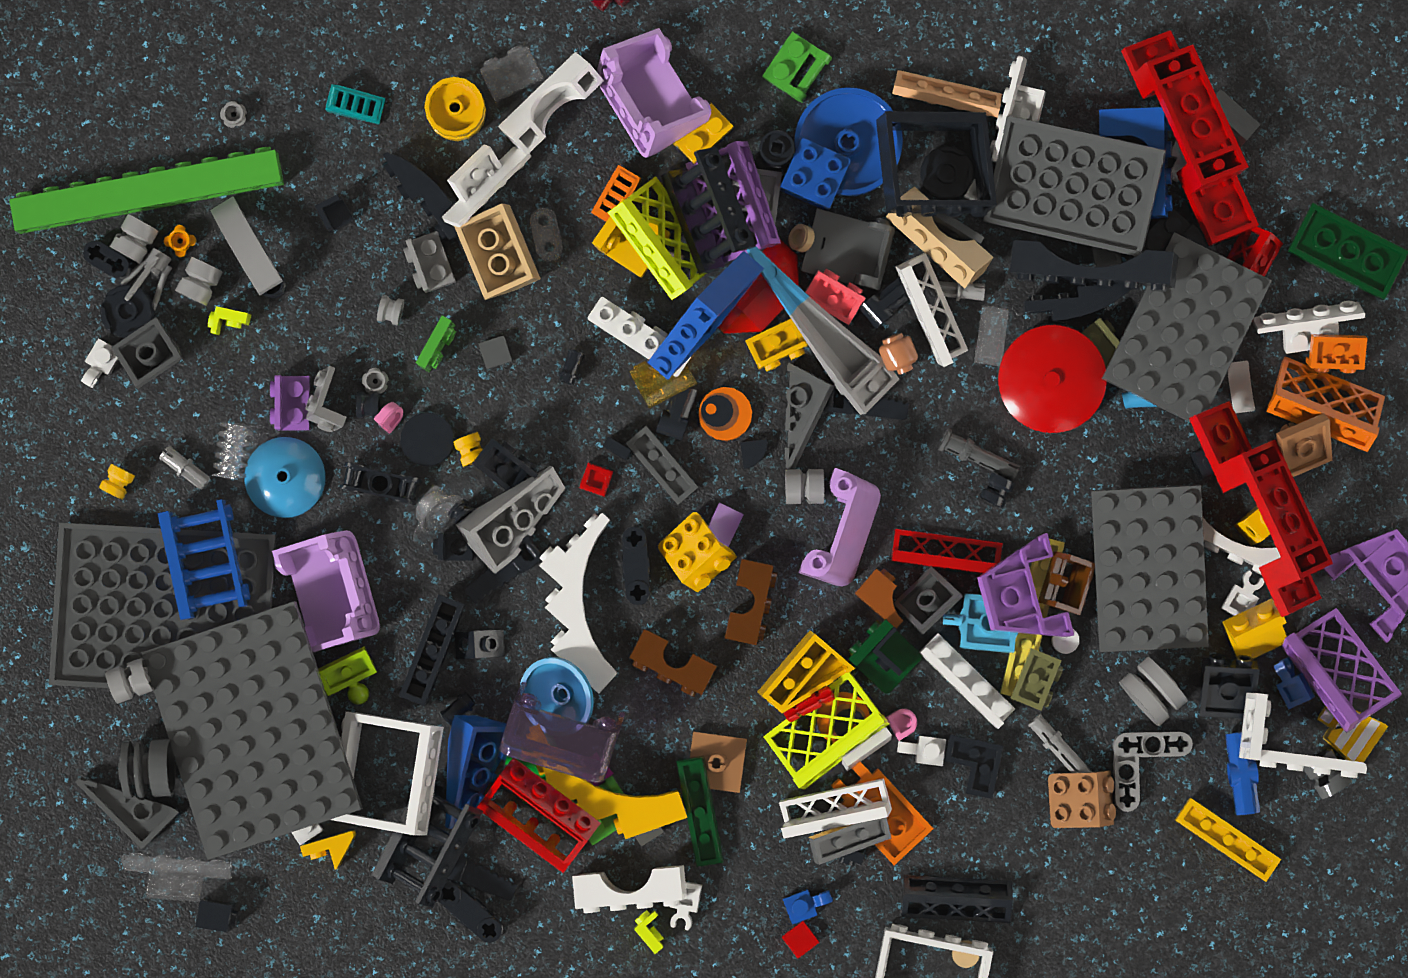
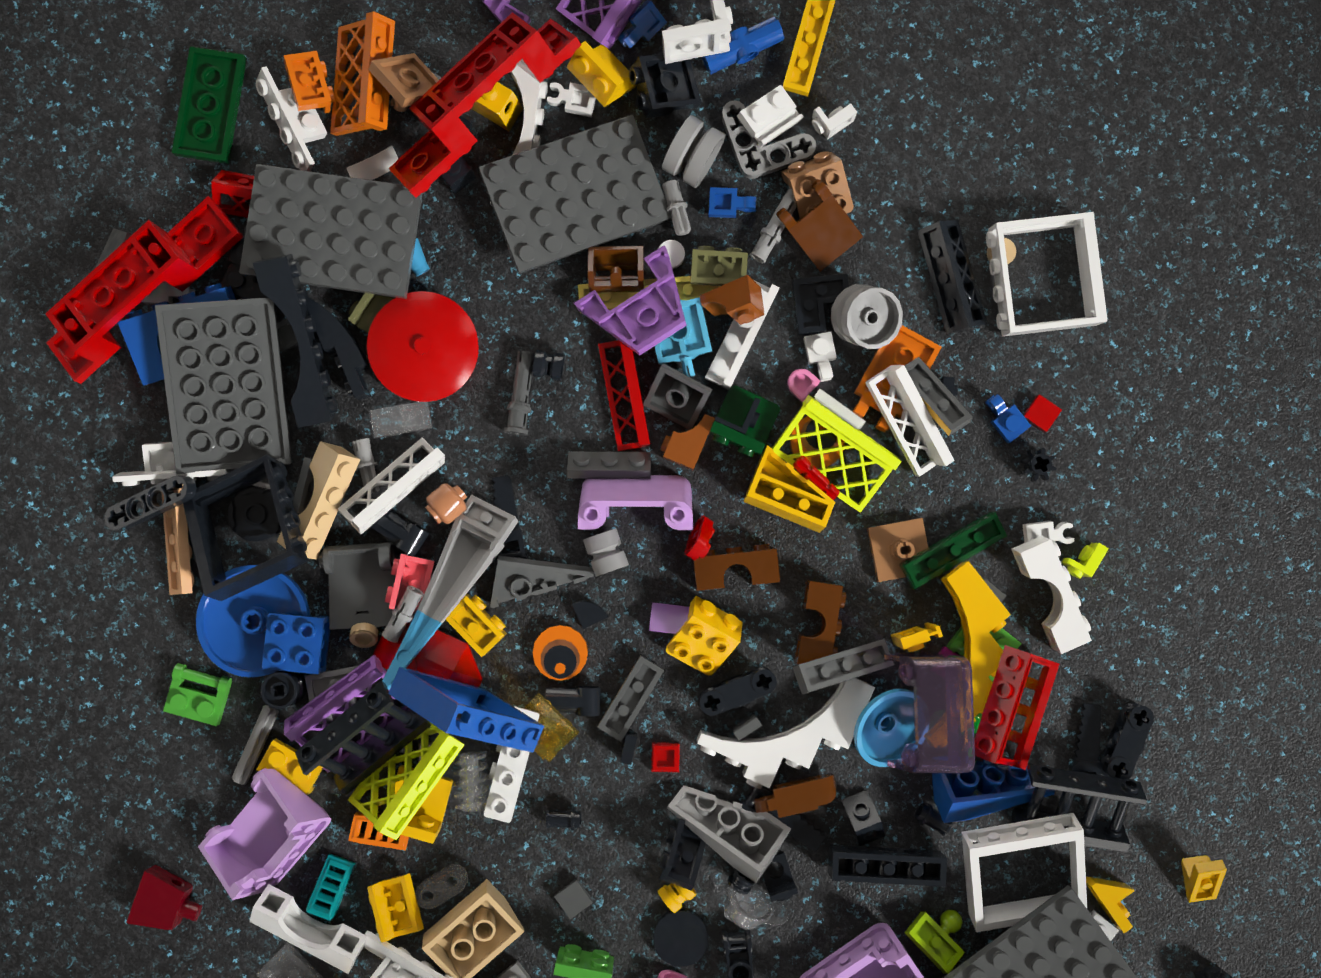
camera: 110 degrees left, 0 degrees up
none -> black beam [104,476,197,531]
none -> light grey axle [232,705,279,785]
none -> teal slope [306,854,355,921]
none -> yellow bracket [367,873,424,942]
none -> light grey pin [382,586,424,643]
none -> clear piece [452,751,489,812]
none -> dark grey plate [567,451,651,479]
none -> light grey axle [662,180,691,236]
none -> red plate [684,515,715,560]
none -> dark orange arch [700,275,765,325]
none -> blue plate [709,187,756,218]
none -> dark grey tile [732,714,762,741]
none -> white plate [737,85,804,148]
none -> reddish brown piece [754,773,836,818]
none -> reddish brown flag [776,179,863,272]
none -> dark grey plate [792,639,894,695]
none -> white bracket [812,104,857,140]
none -> light grey wheel [831,284,903,349]
none -> yellow plate [891,622,943,652]
none -> black gear [1020,448,1057,482]
none -> yellow slope [1181,855,1227,903]

